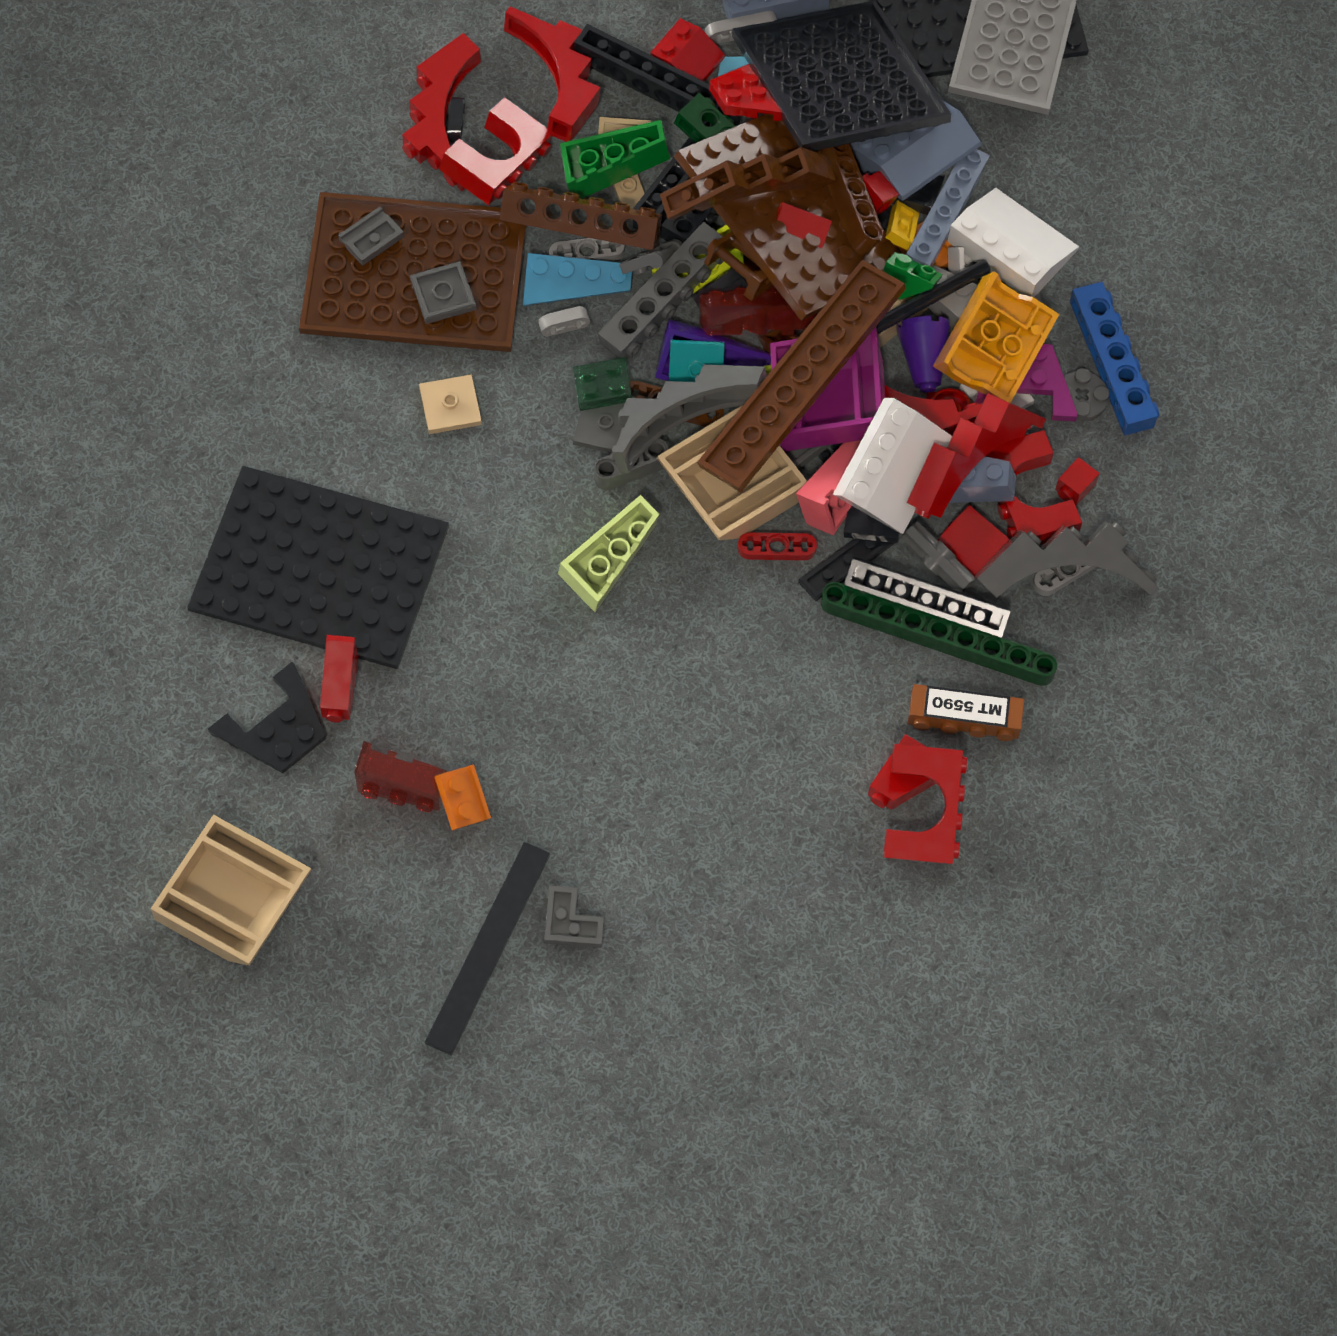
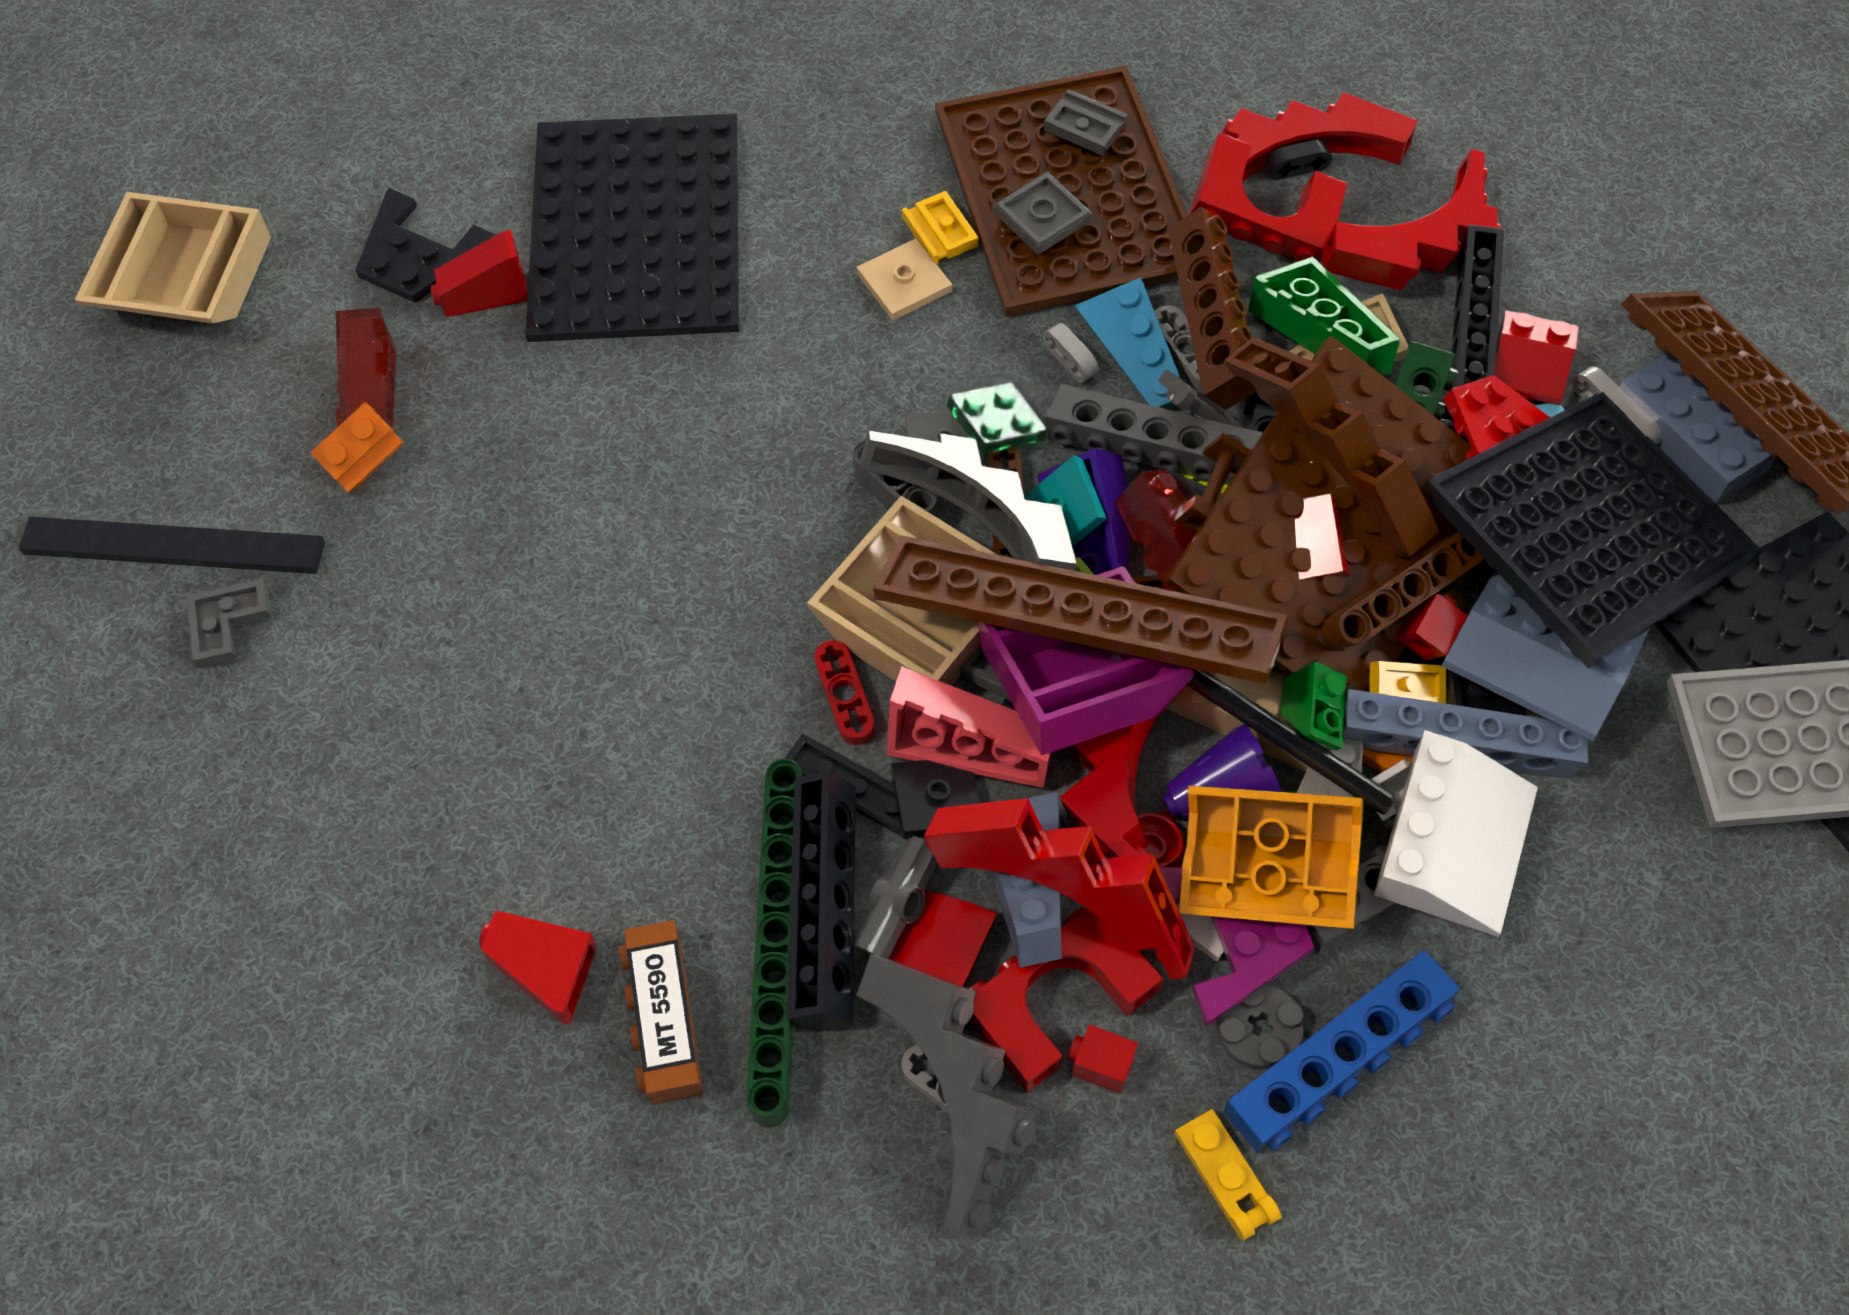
camera: 75 degrees right, 5 degrees down
yellowish green wedge [558,495,659,612] -> none
white slope [833,398,952,534] -> none
red arch [883,744,967,864] -> none
none -> yellow plate [902,191,978,264]
none -> yellow plate [1174,1109,1282,1241]

